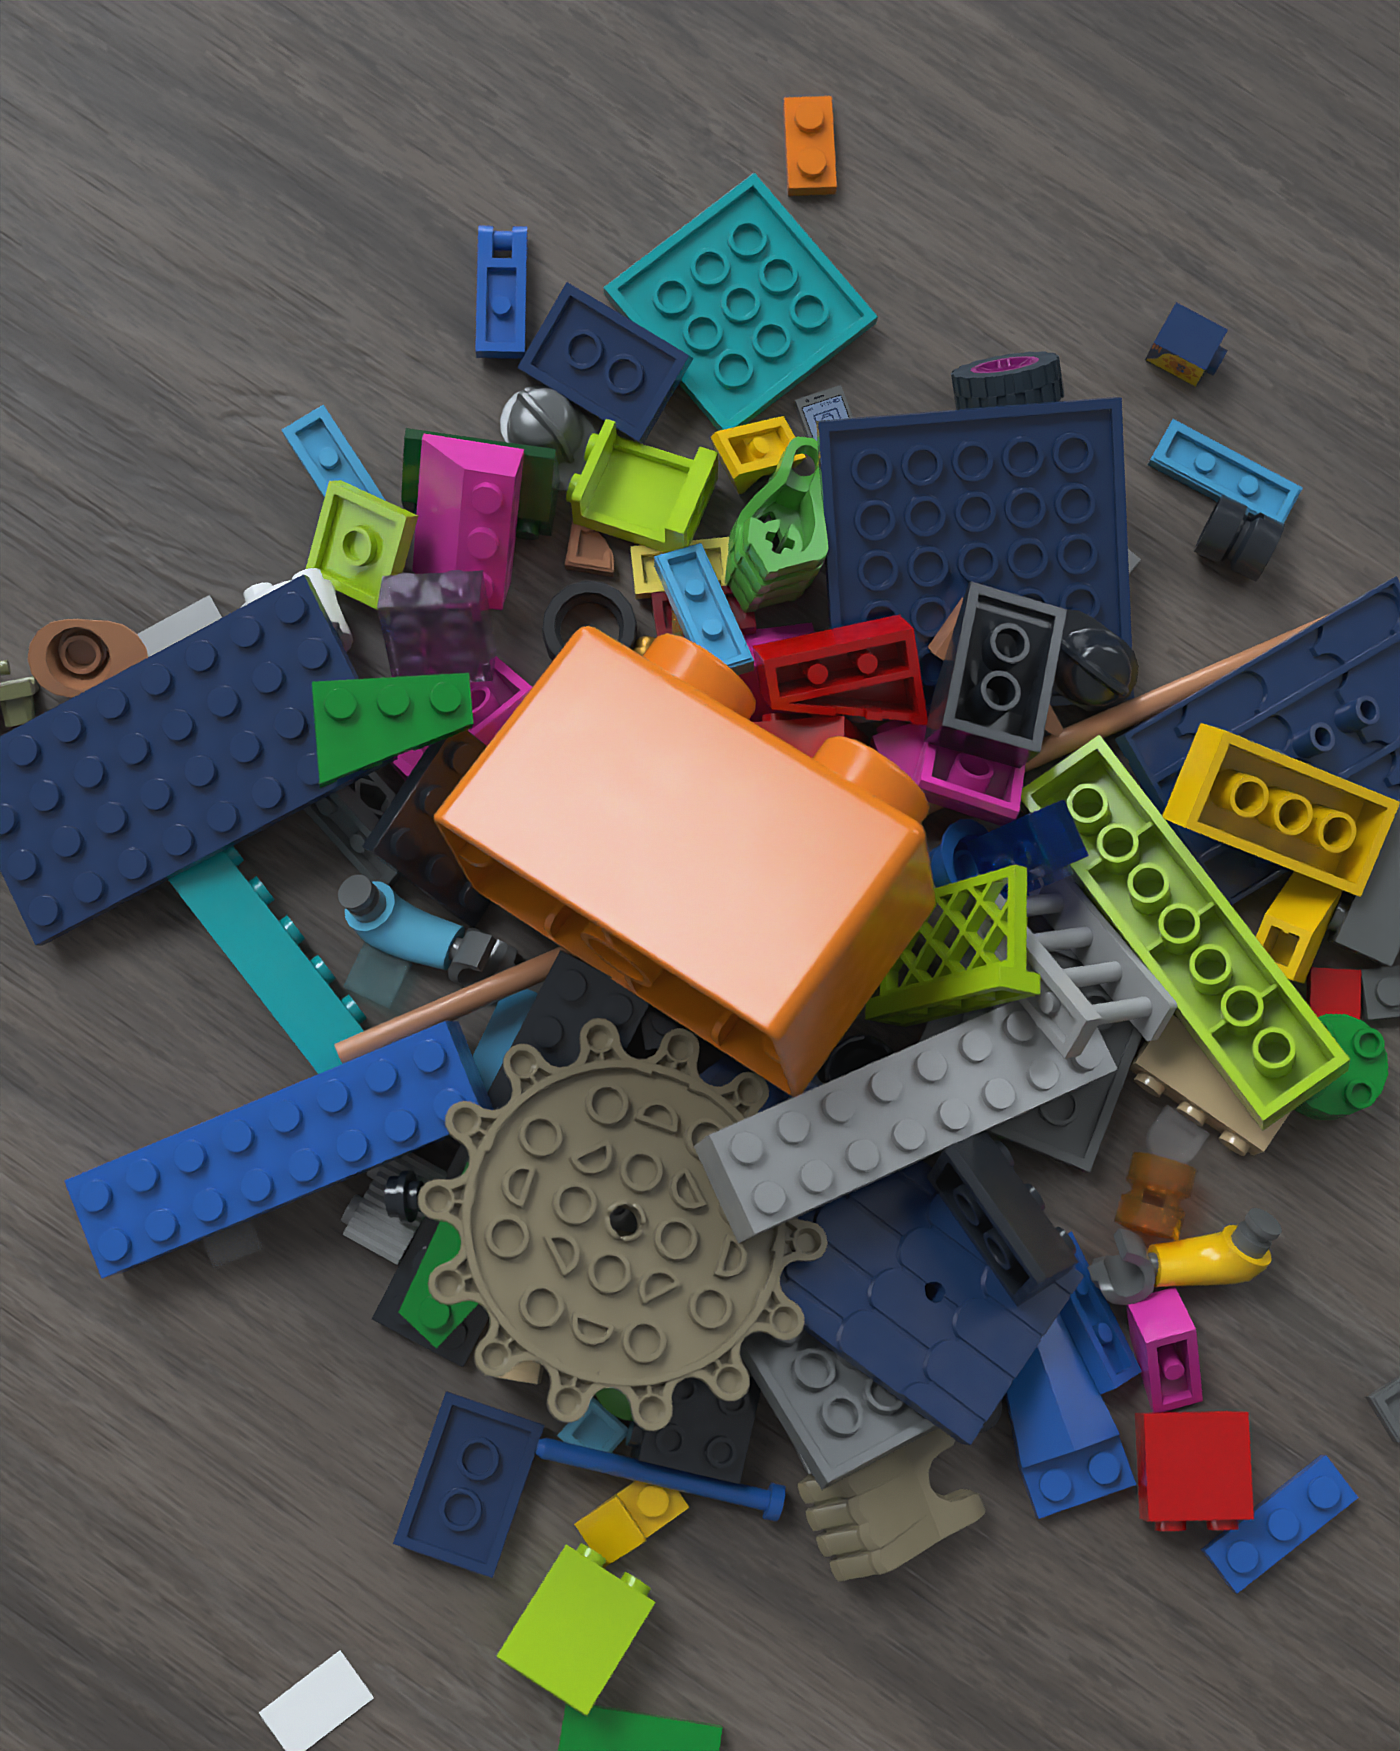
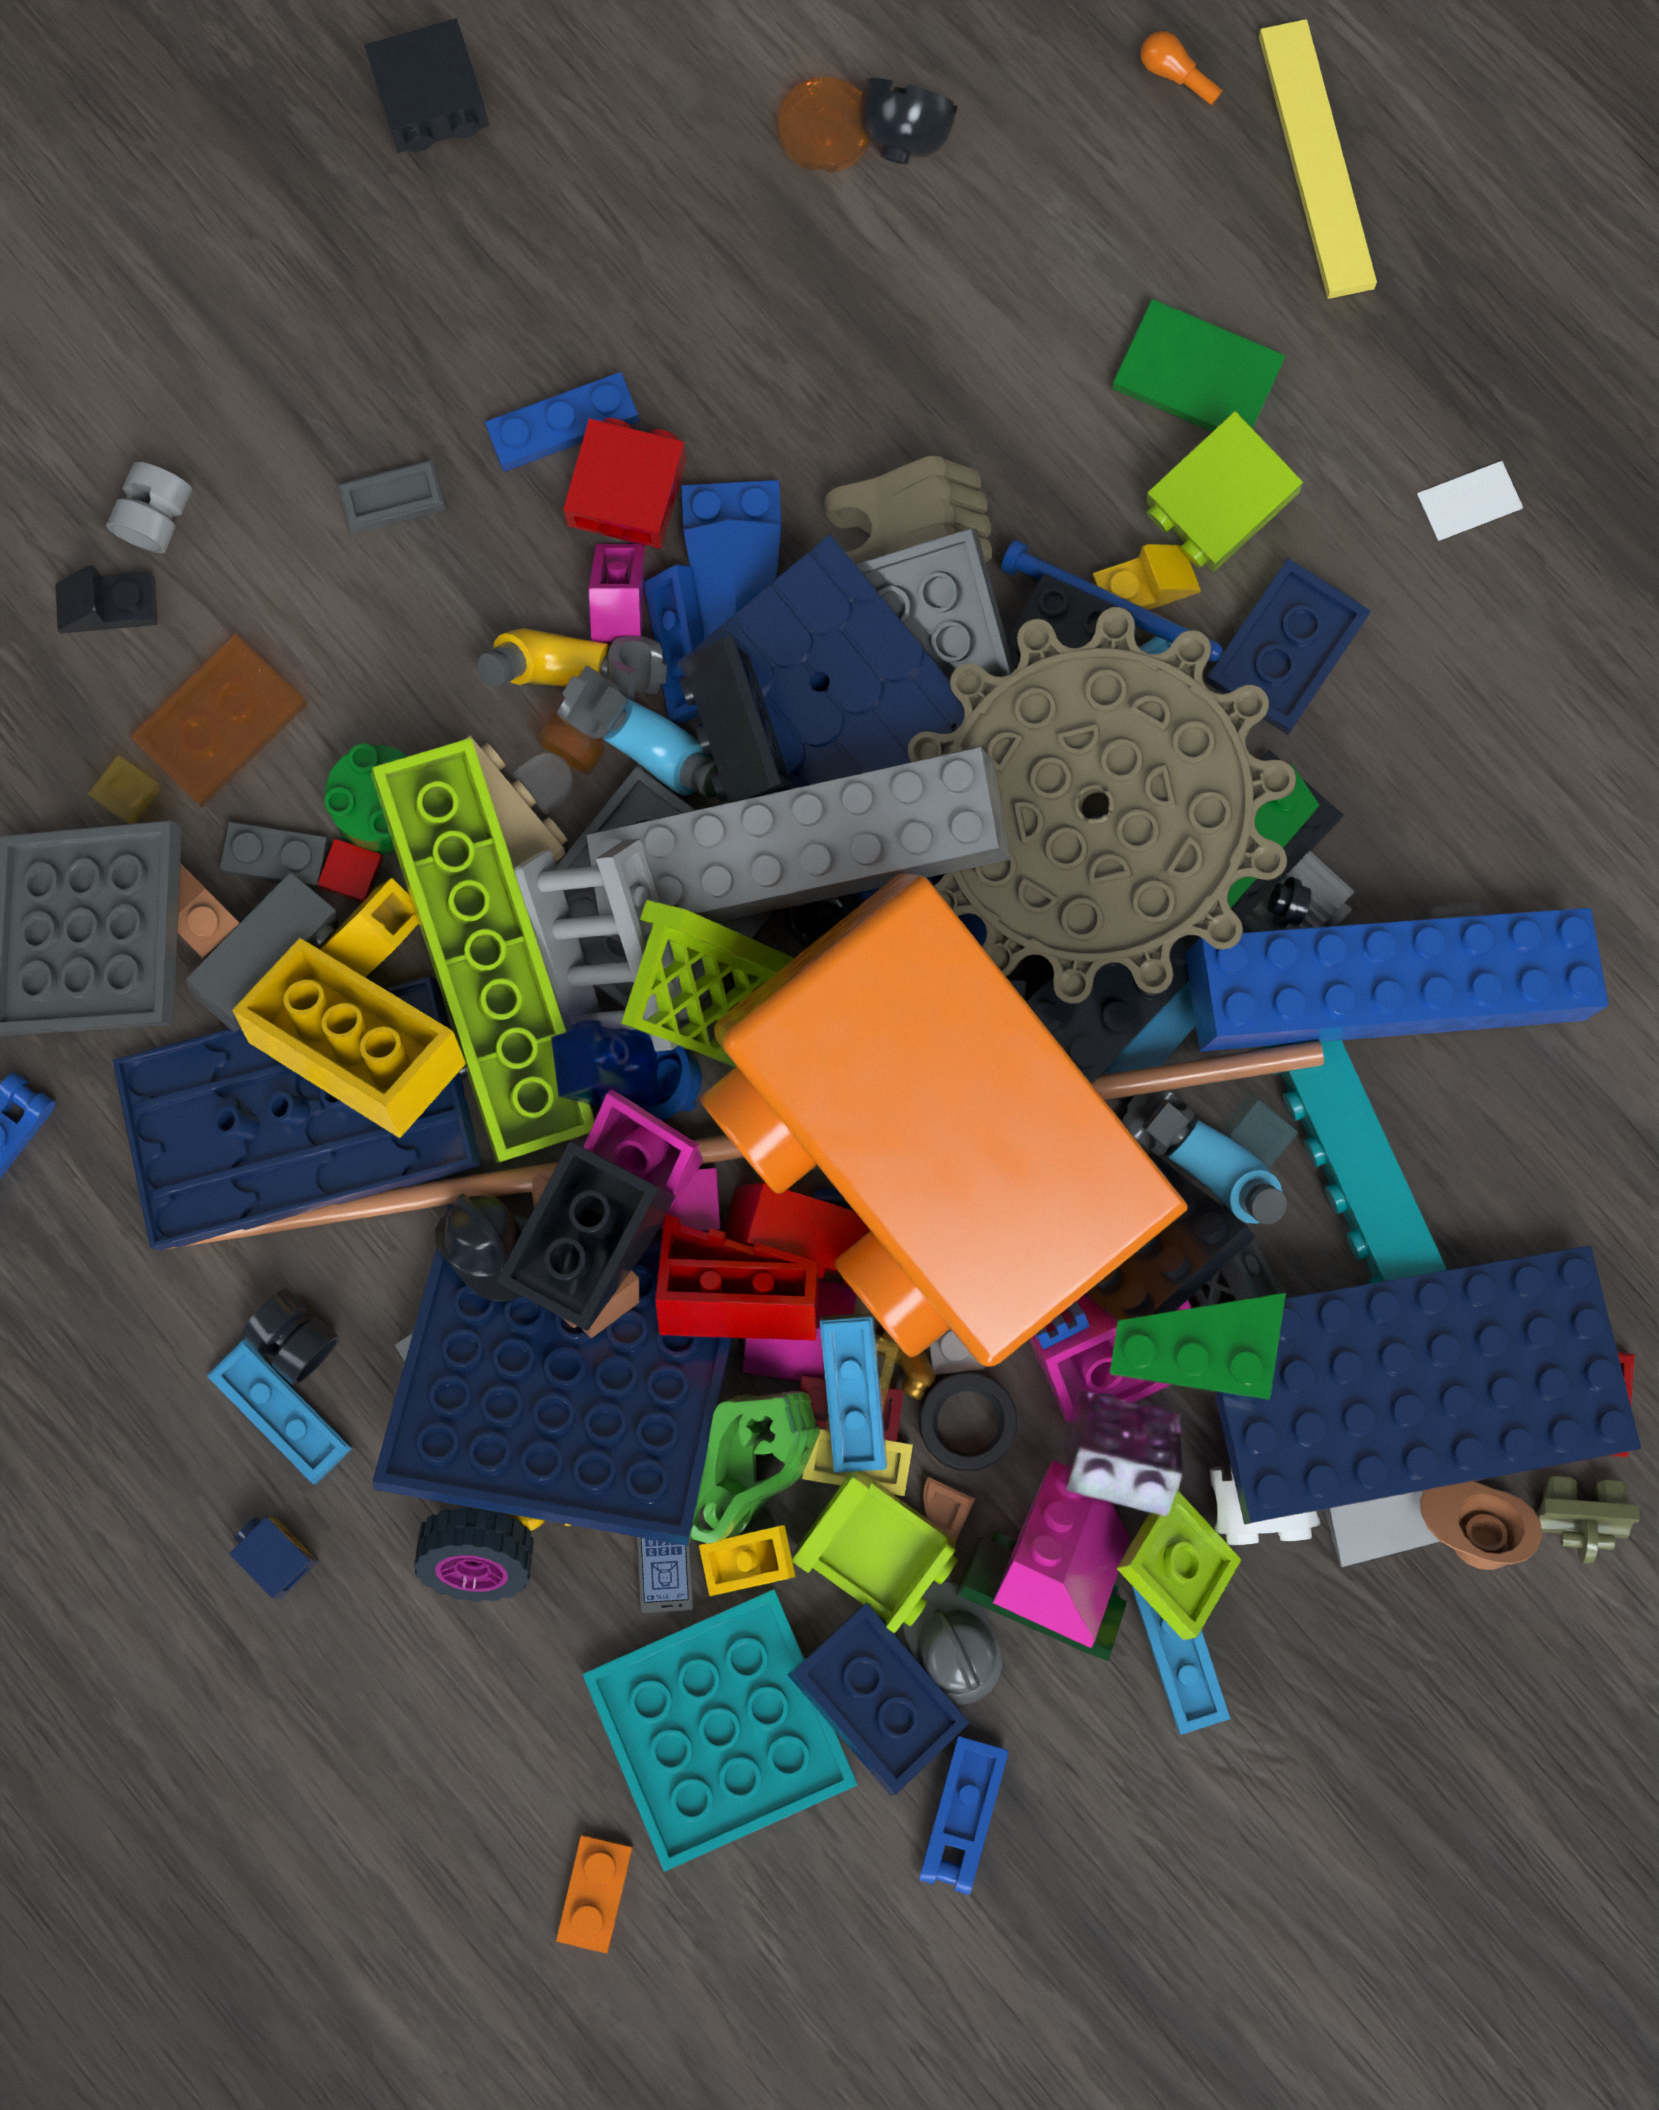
camera: 155 degrees left, 0 degrees up
none -> piece [557,666,718,798]

